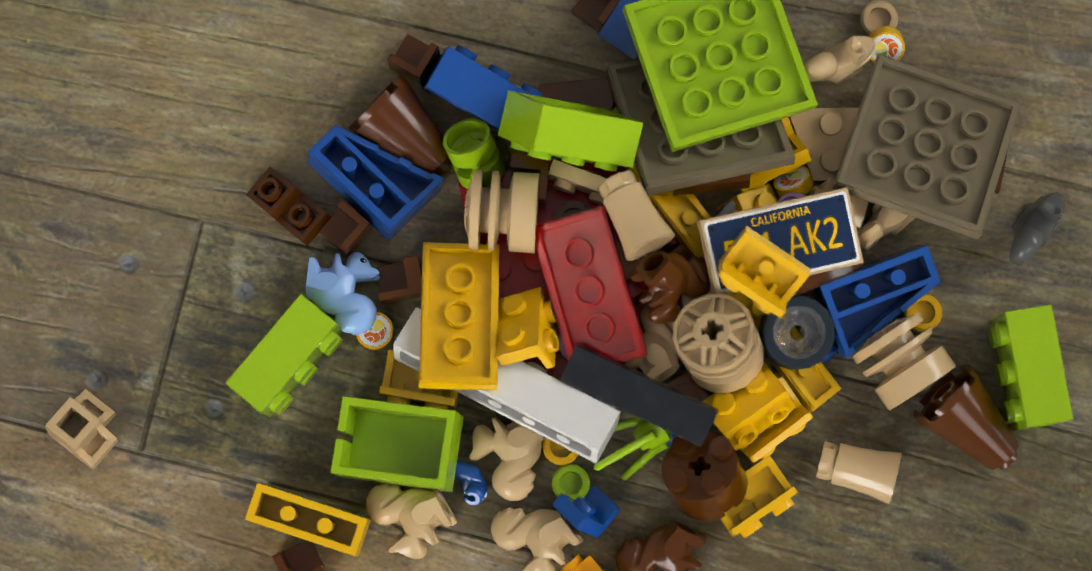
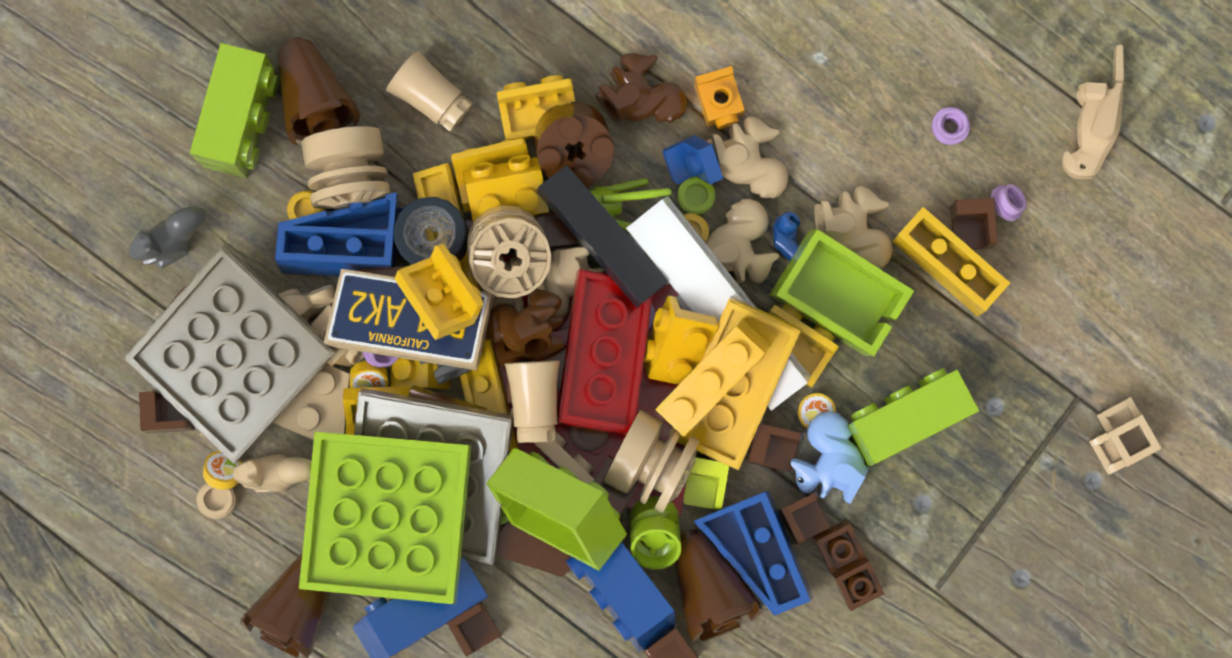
camera: 160 degrees left, 0 degrees up
none -> reddish brown panel [139,391,194,433]
none -> yellow brick [655,319,771,437]
none -> neon yellow panel [683,458,729,510]

